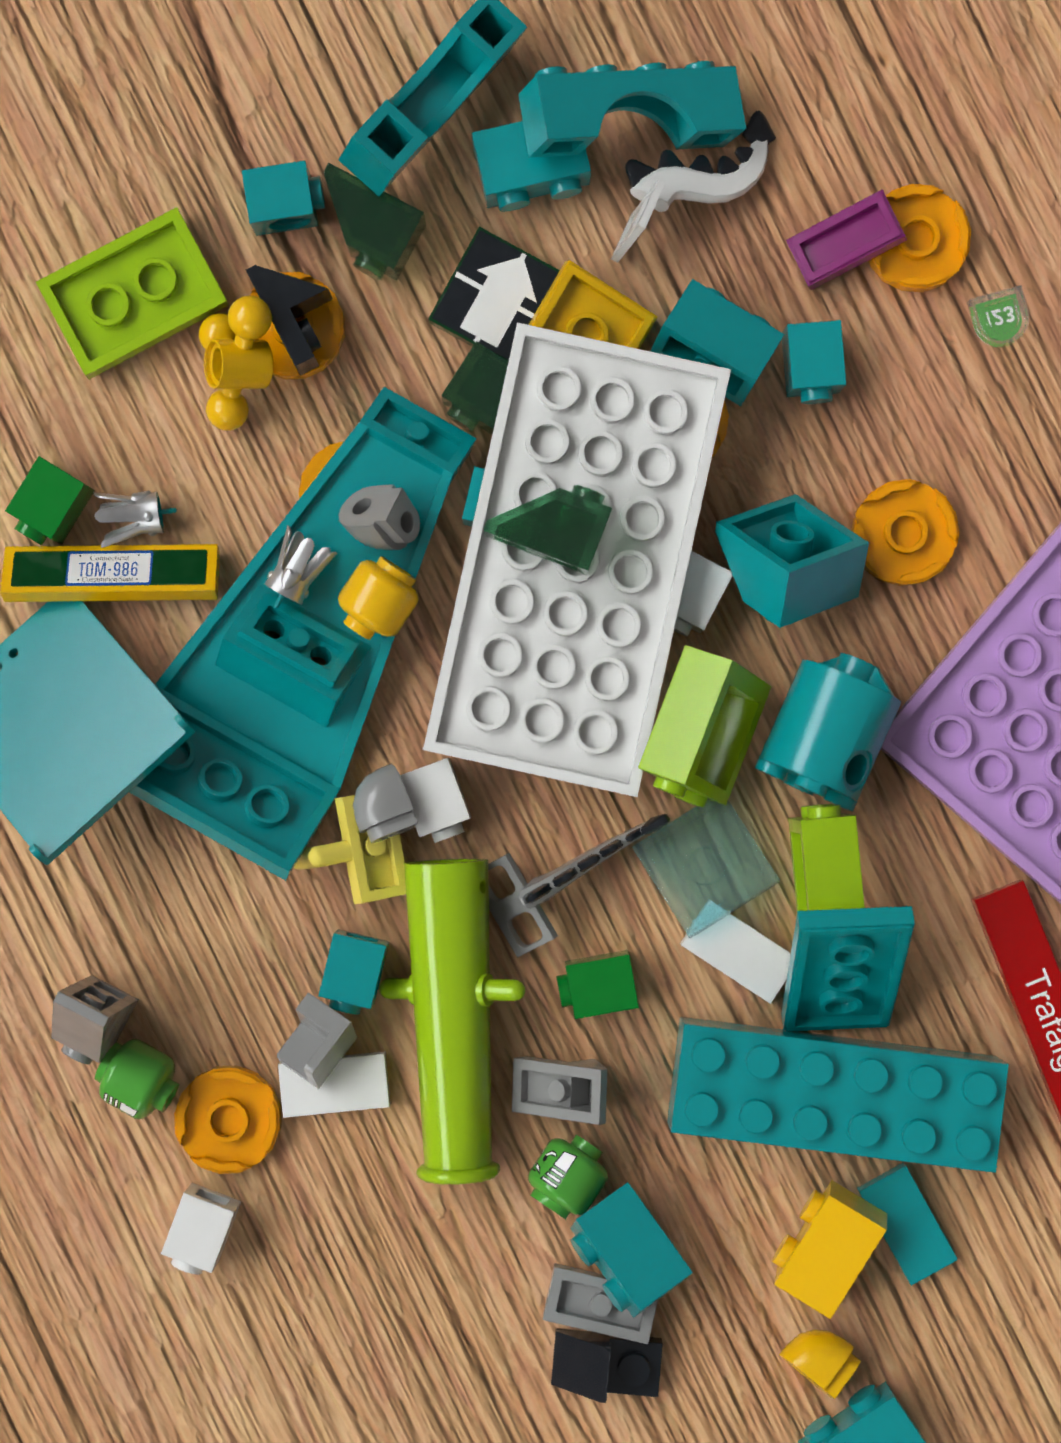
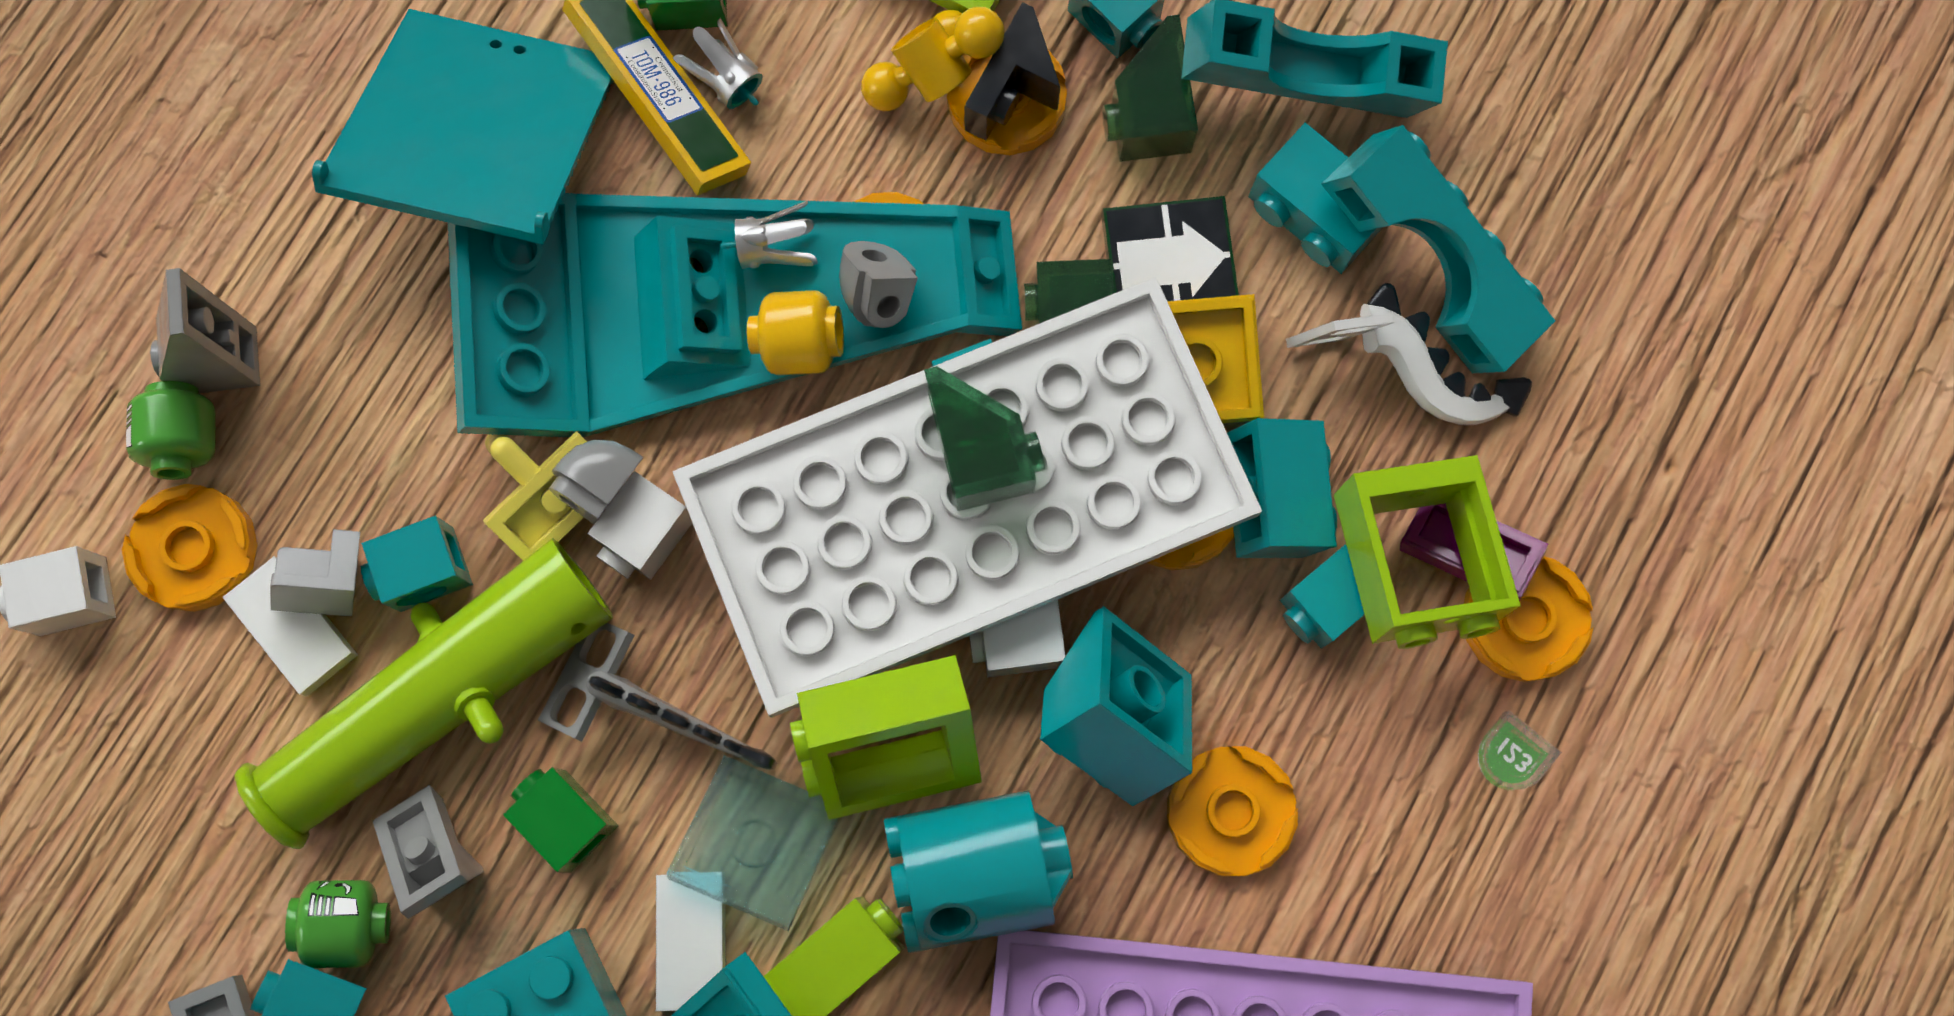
camera: 55 degrees right, 10 degrees down
none -> lime window [1334,455,1521,649]

